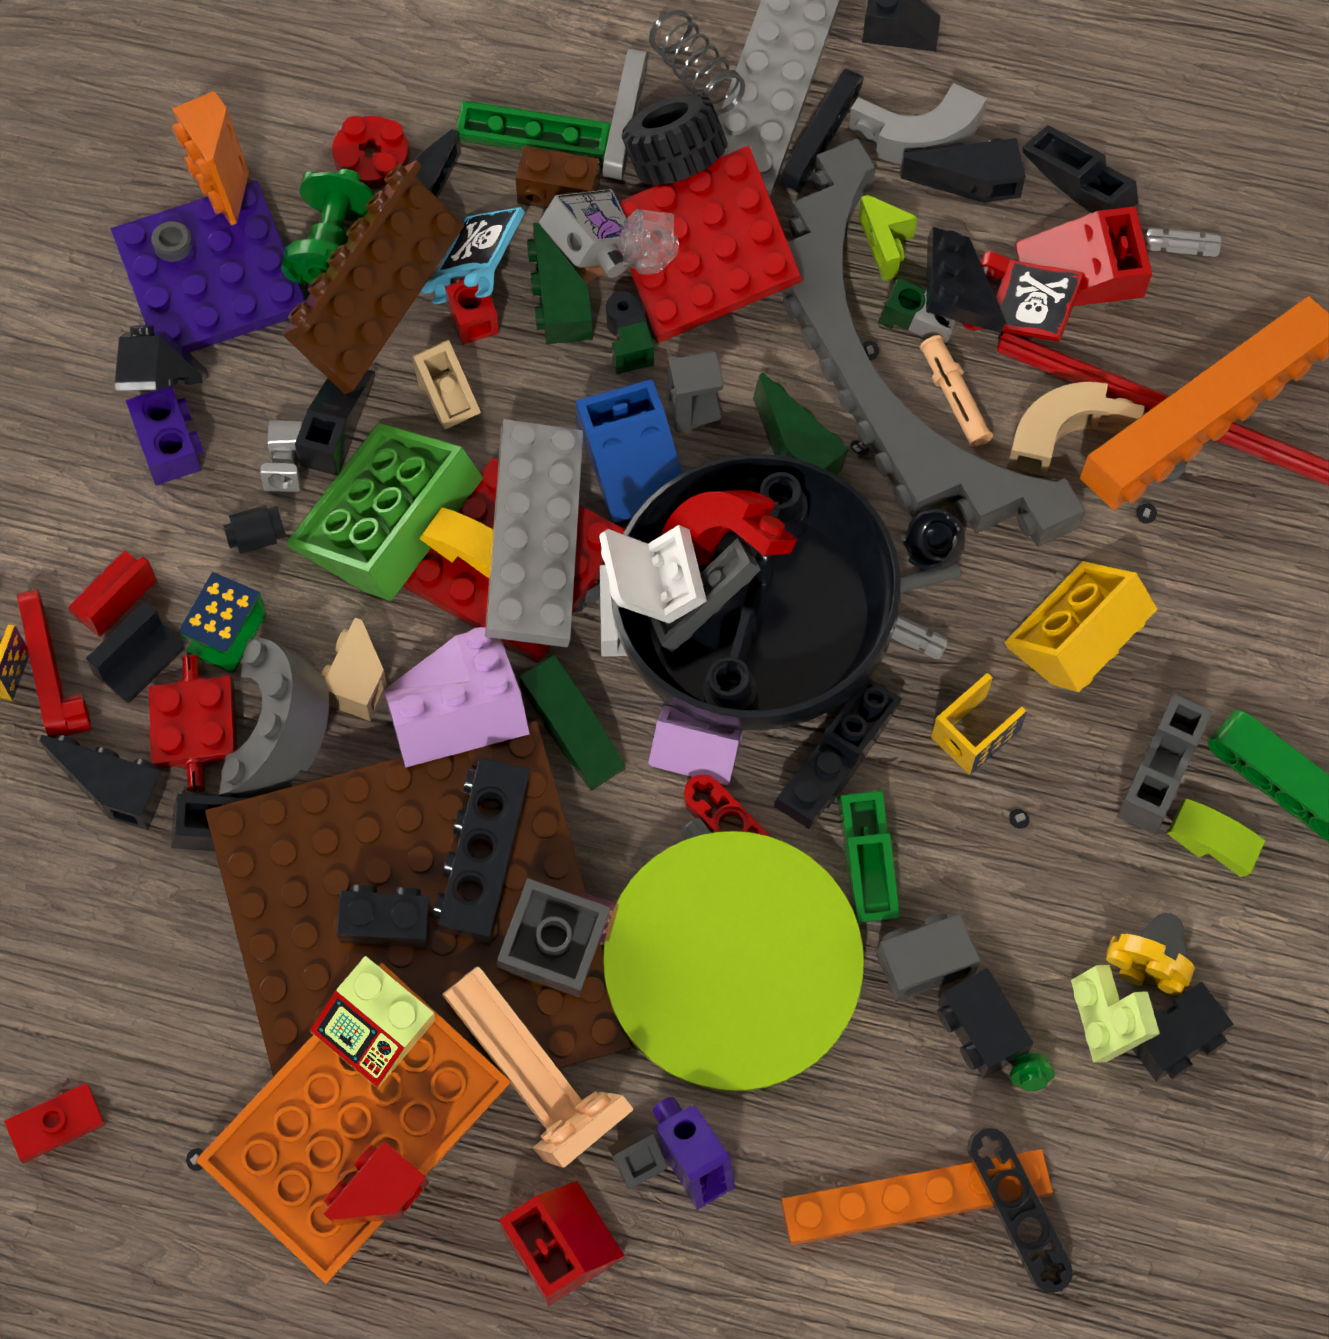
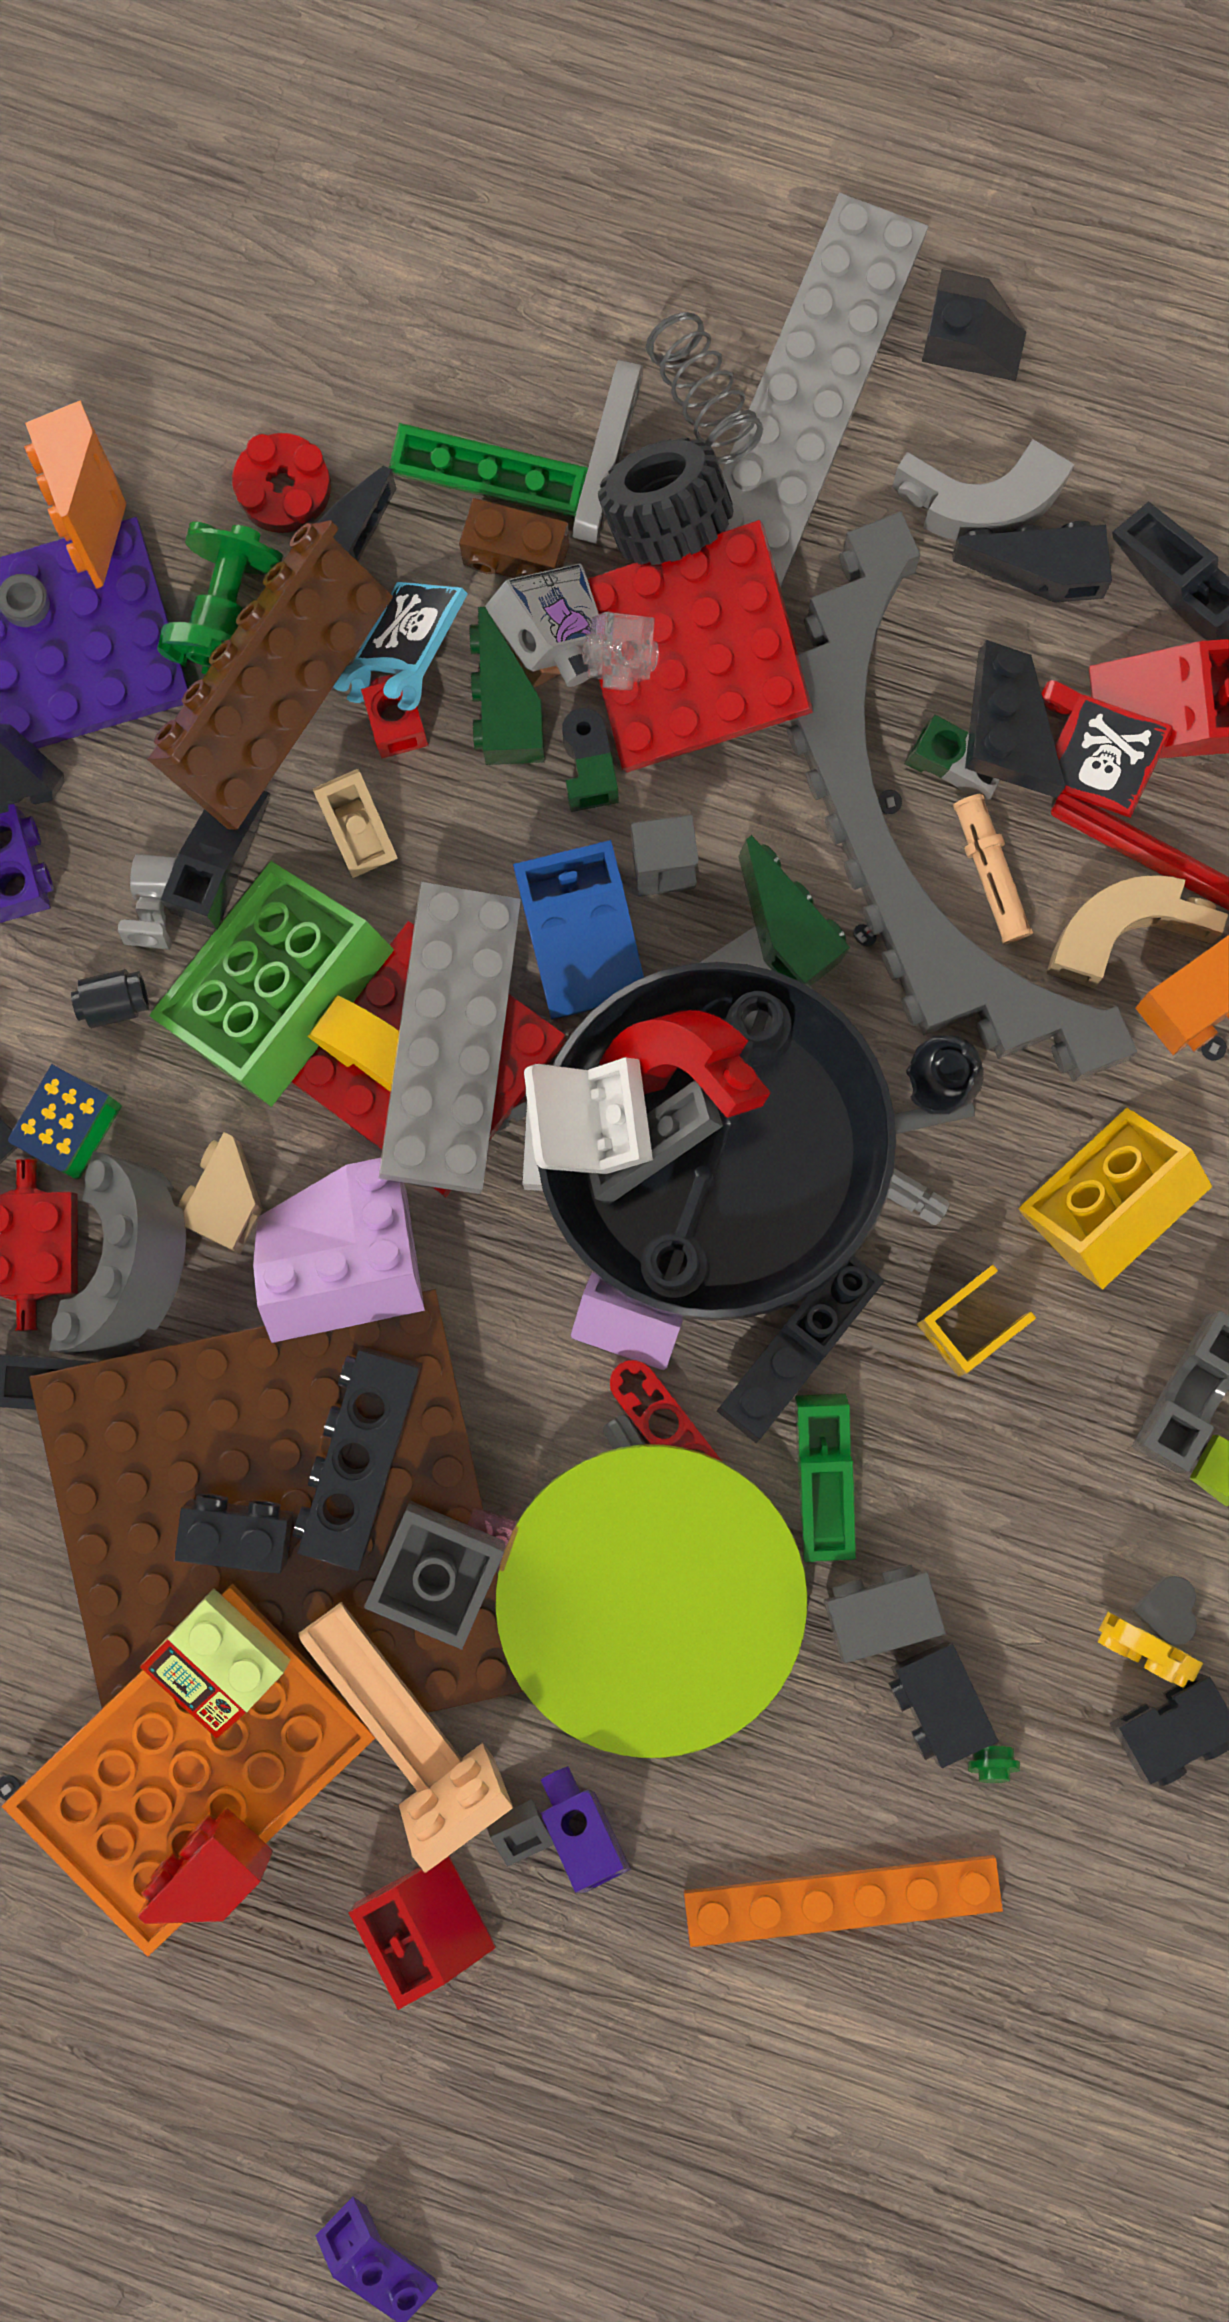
camera: 10 degrees right, 15 degrees up
dark green slope [519,655,625,791] -> none
black beam [780,68,864,192] -> none
lime slope [858,195,917,281] -> none
black beam [967,1127,1073,1293] -> none
black piece [1009,809,1029,829] -> none
yellowish green plate [1071,965,1160,1063] -> none

